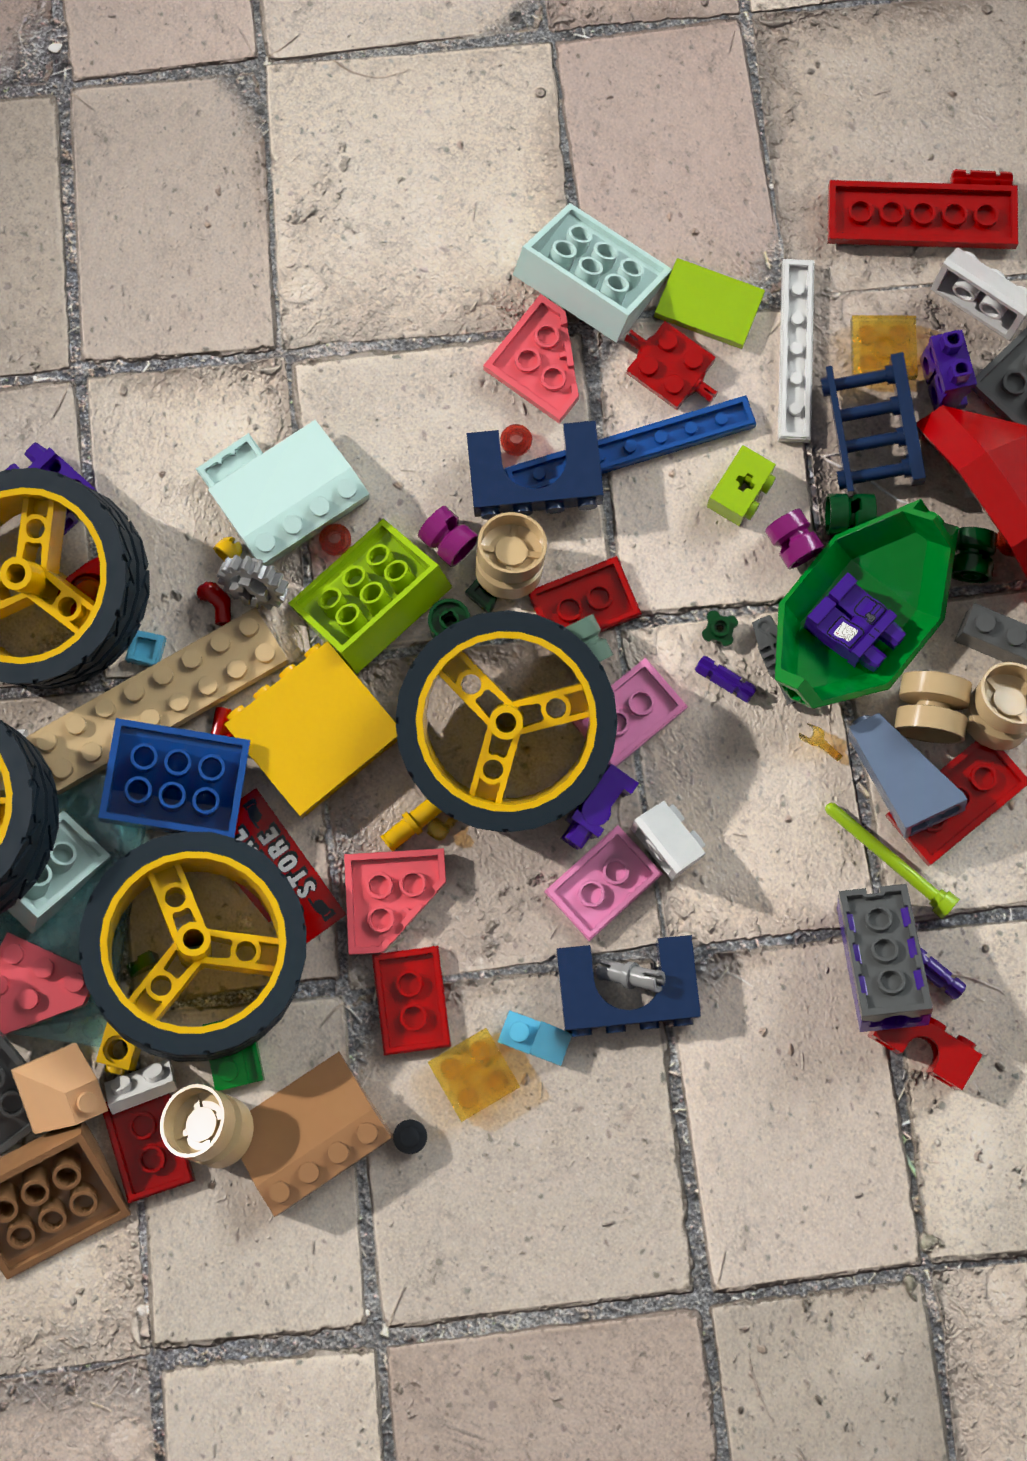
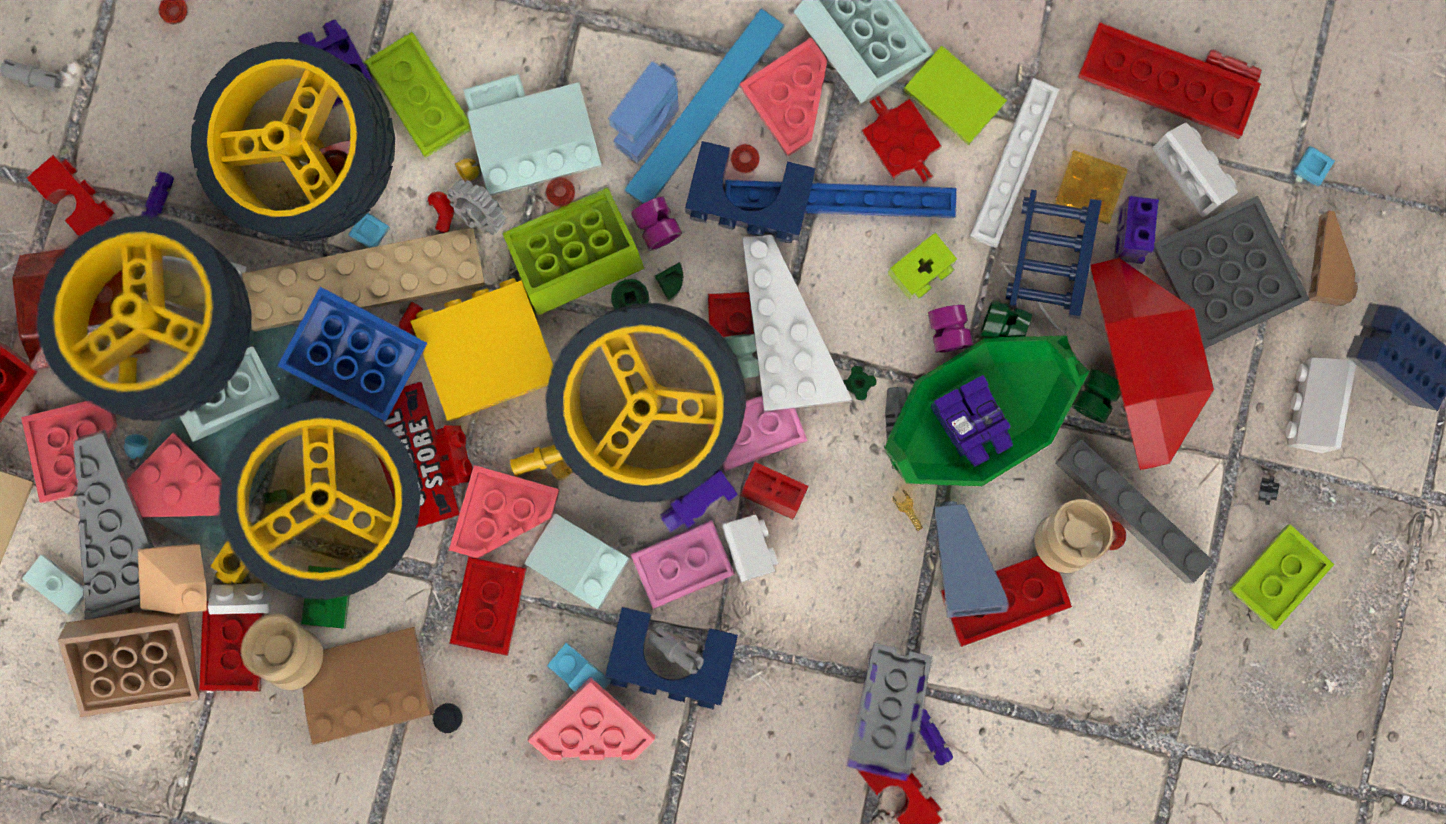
camera: 15 degrees right, 5 degrees up
clear yellow plate [428,1028,520,1122] -> none
tan wheel [475,512,547,599] -> none
dark purple axle [695,656,756,702] -> none
lime piece [825,802,960,919] -> none
tan wheel [894,671,972,744] -> none
none -> lime tile [364,31,471,159]
none -> red hinge [434,425,473,487]
none -> light aqua slope [524,513,630,609]
none -> coral plate [528,677,655,760]
none -> medium blue arch [609,61,679,164]
none -> dark azure tile [624,8,784,204]
none -> red hinge [740,462,809,520]
none -> white wing [743,234,852,412]

